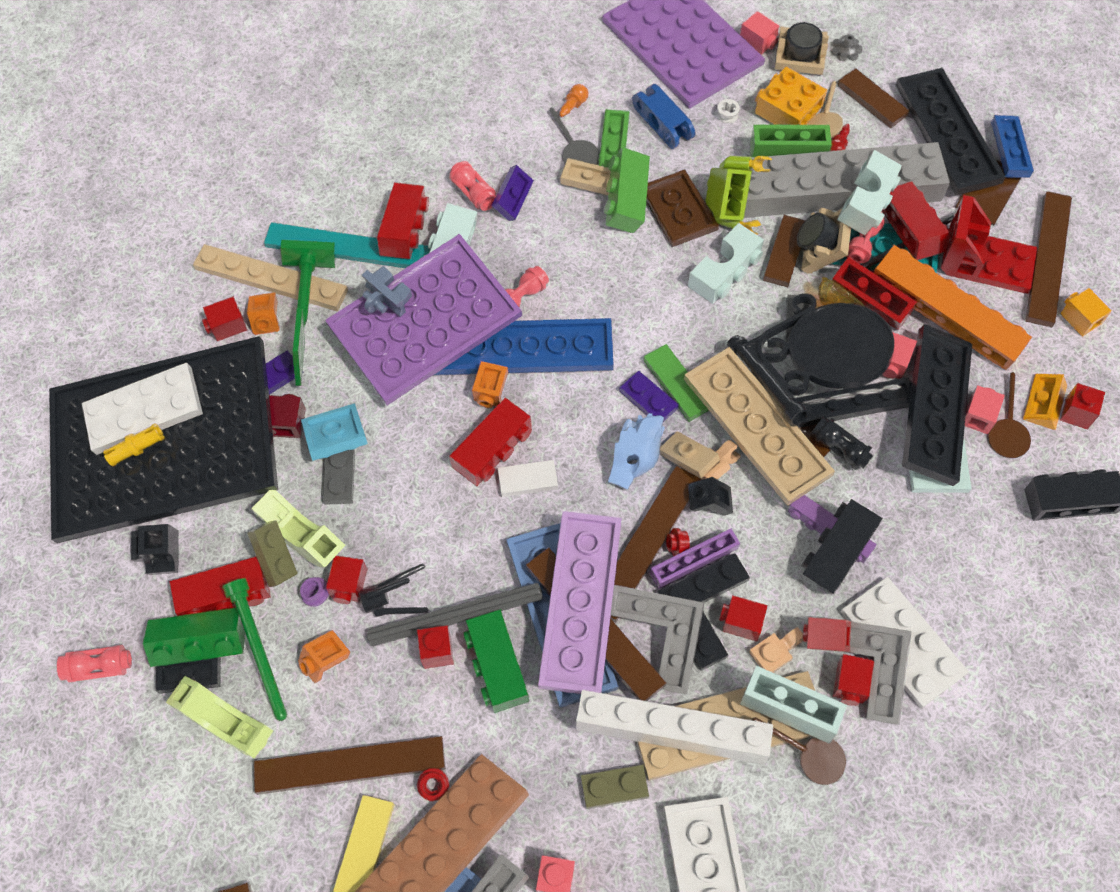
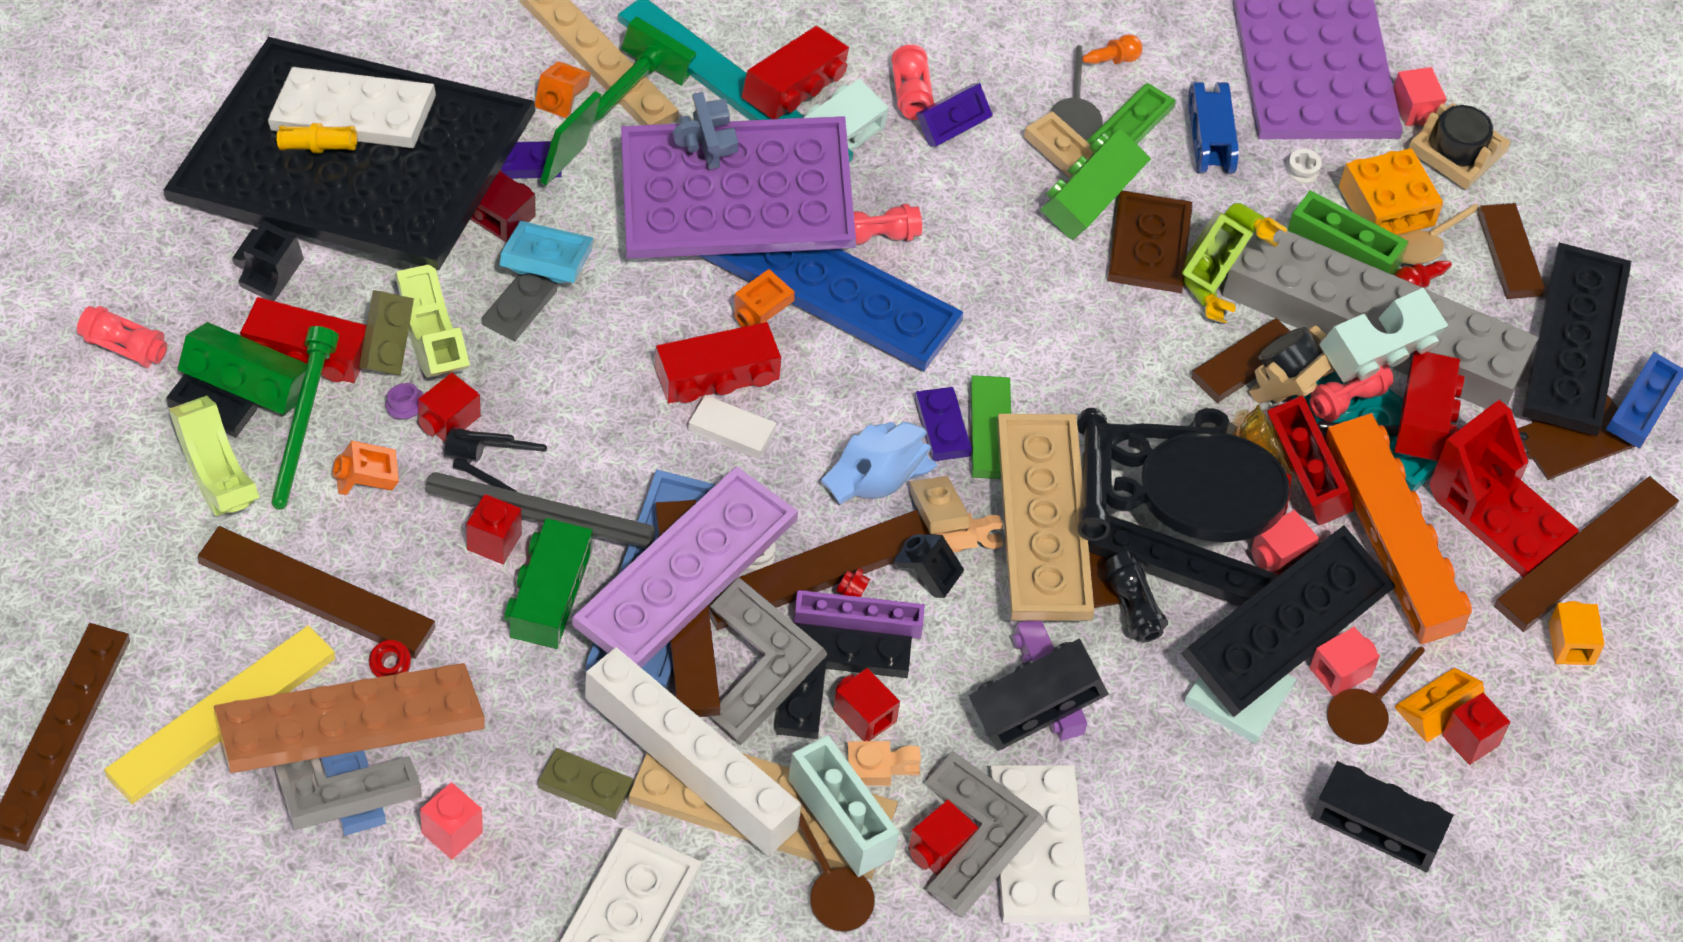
camera: 25 degrees right, 10 degrees down
red brick [202,296,247,341] -> none
light aqua arch [688,223,764,304] -> none
brick [803,617,851,652] -> none
flat silver plant [832,34,863,61] -> none

